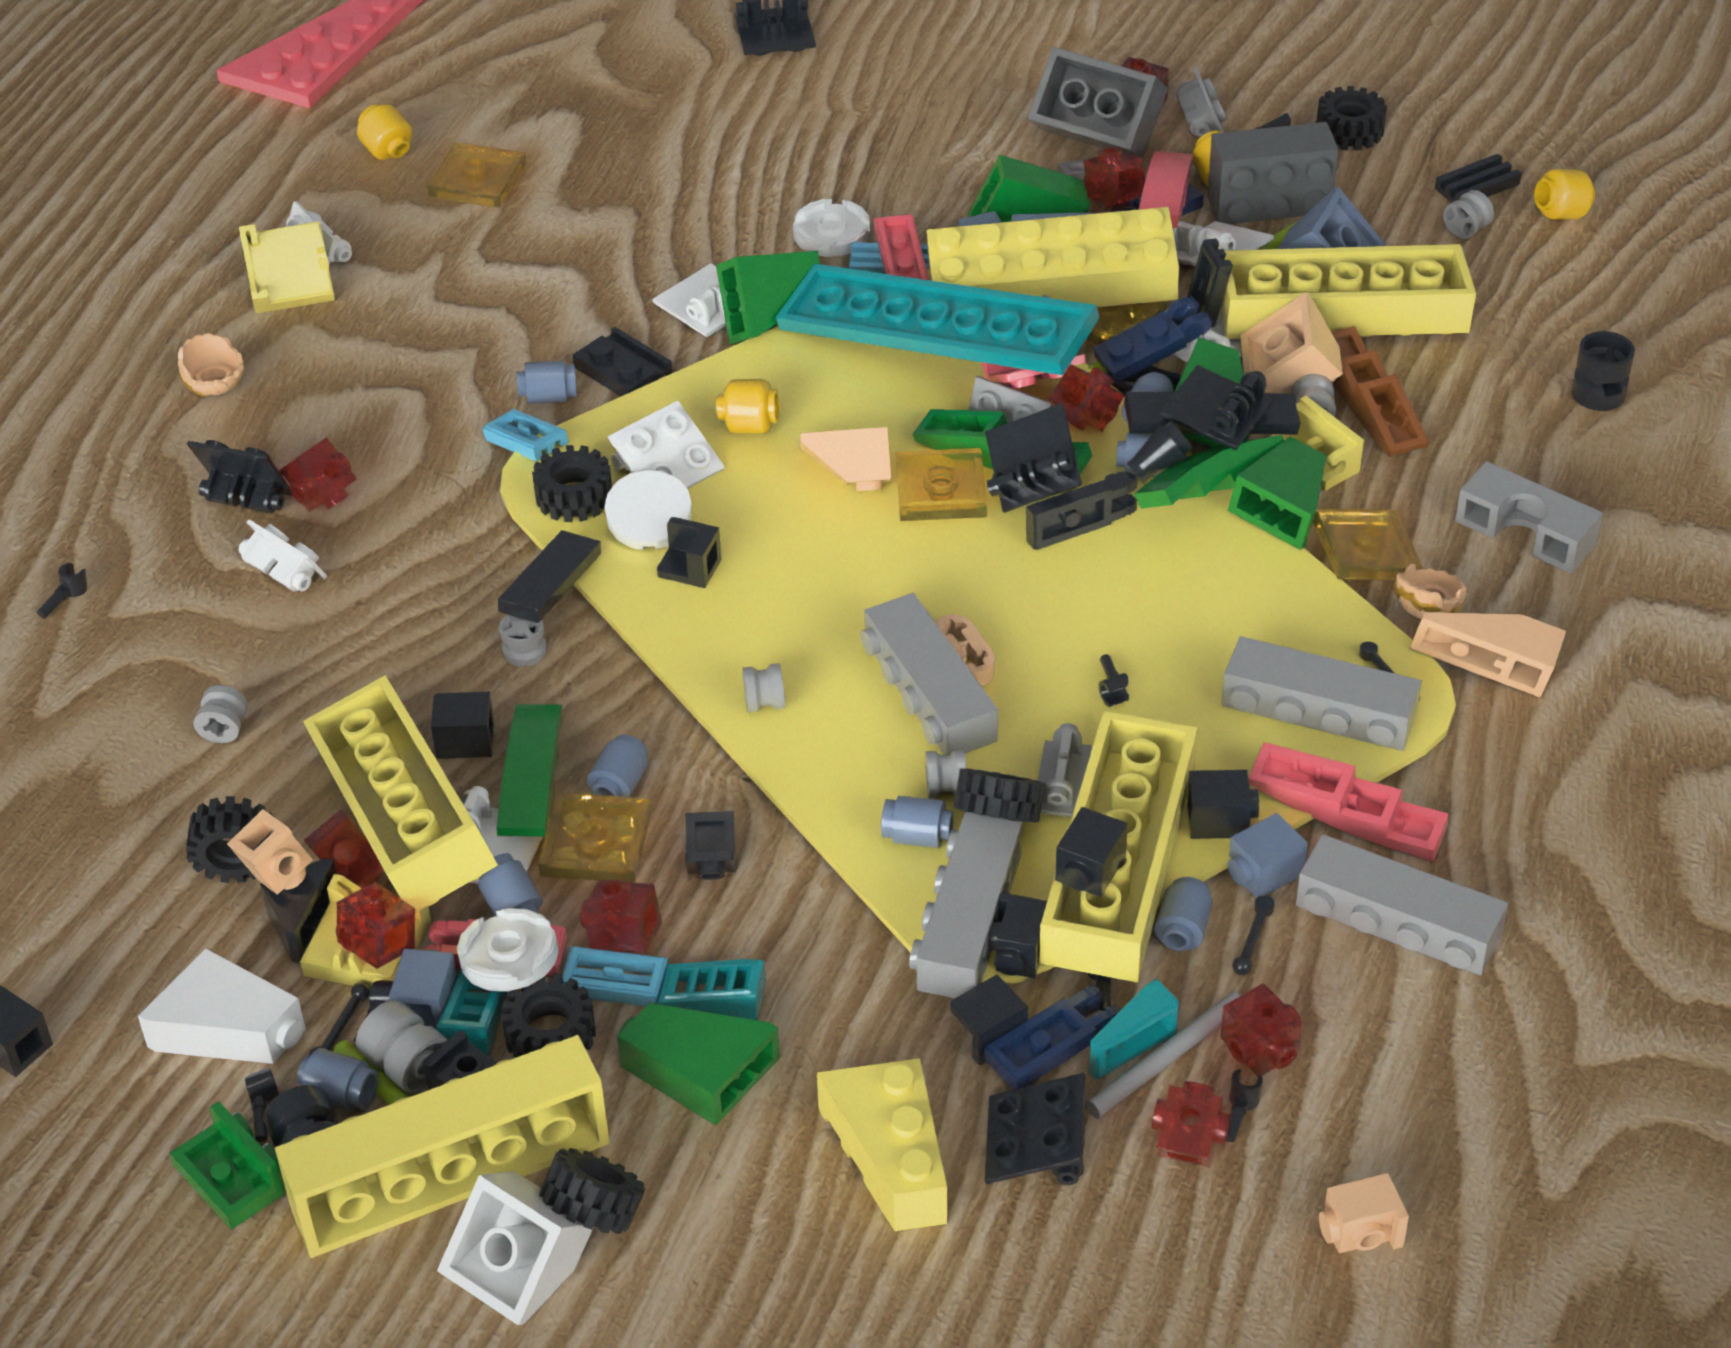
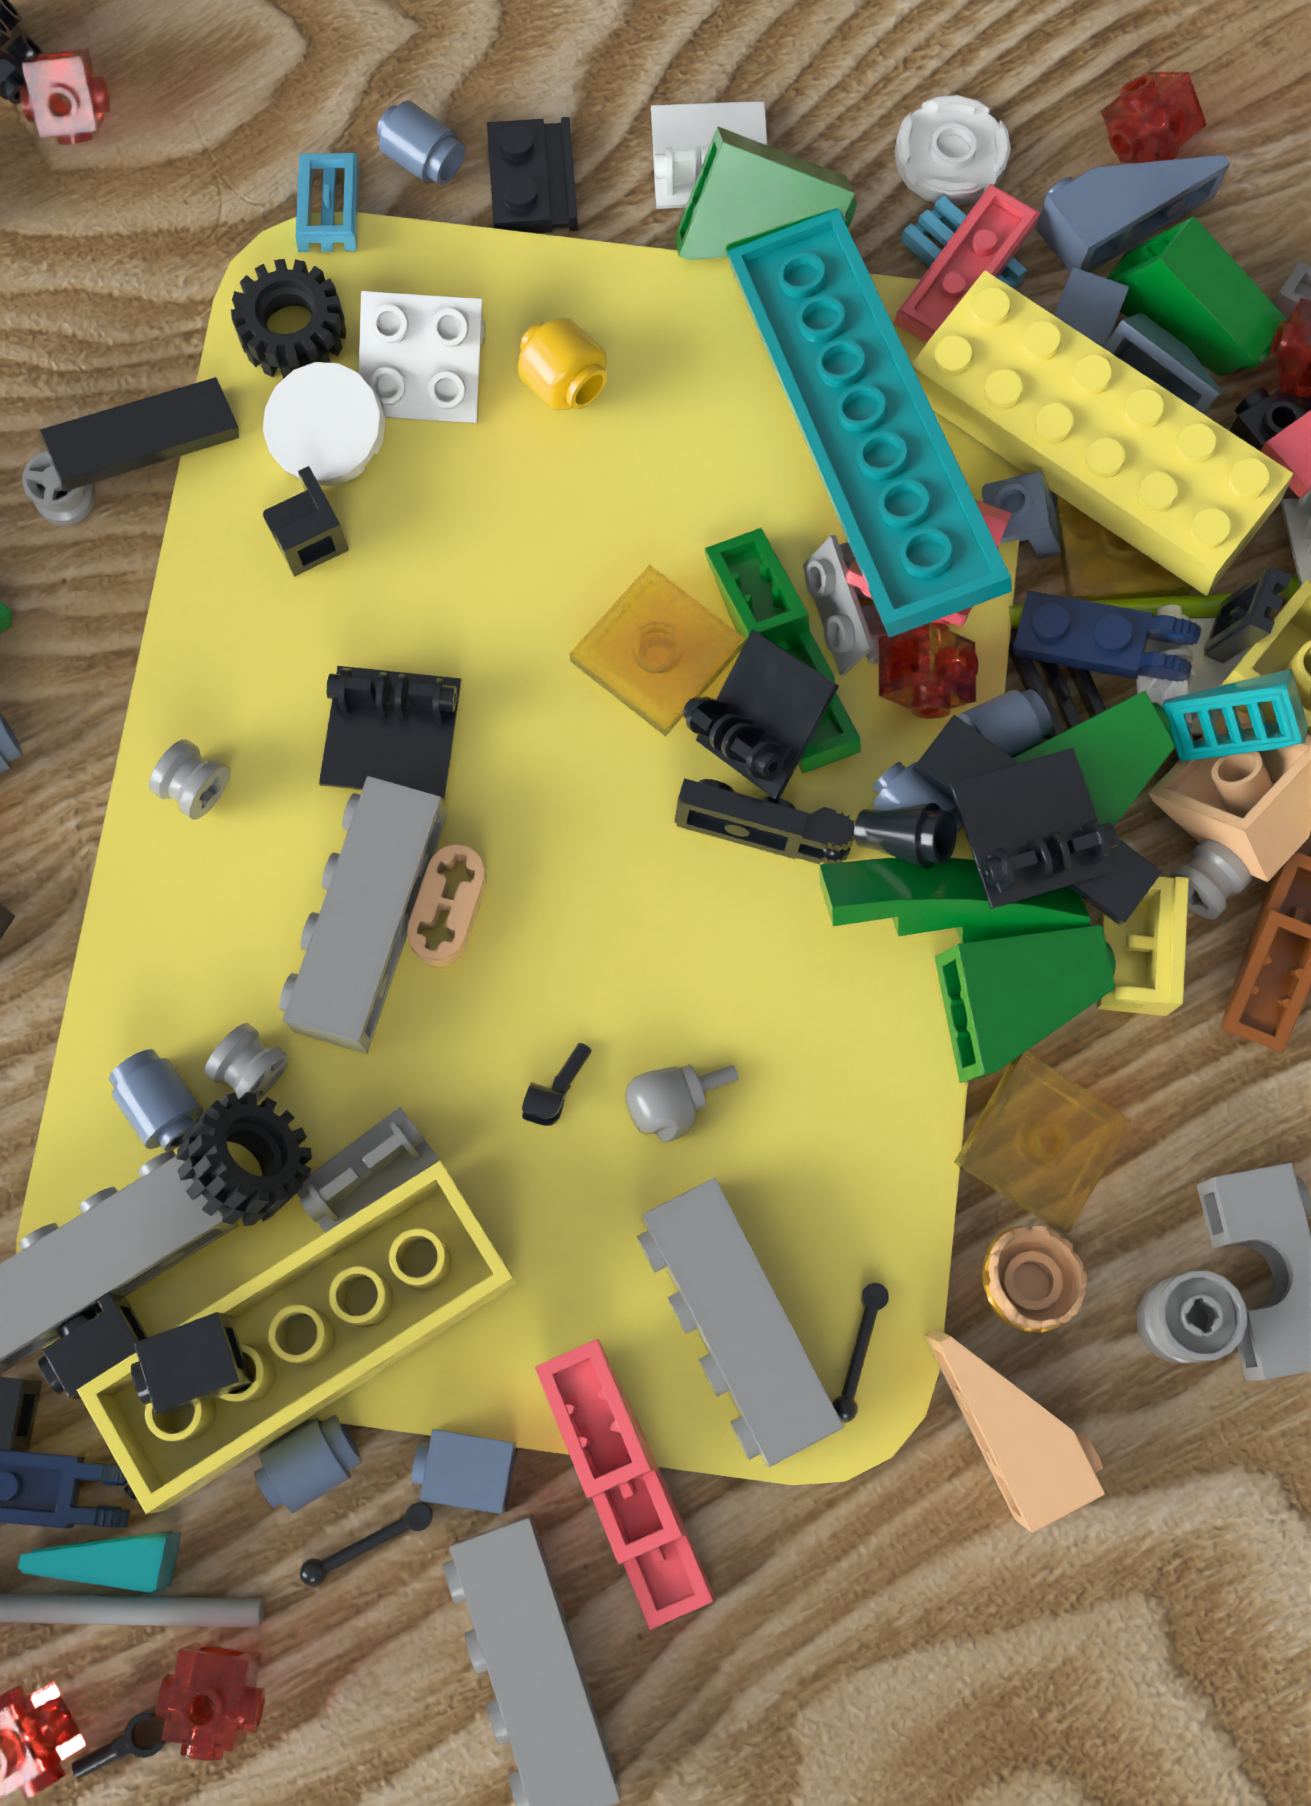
camera: 40 degrees right, 30 degrees up
light nougat slope [799,427,891,492] -> none
black brick [1187,770,1259,839] -> none
none -> black hinge [319,666,462,799]
none -> light grey piece [625,1064,739,1142]
none -> sand blue slope [1036,155,1230,273]
none -> clear red brick [1101,72,1207,163]
none -> light grey wheel [1136,1271,1248,1364]
none -> teal slope [1162,669,1309,761]

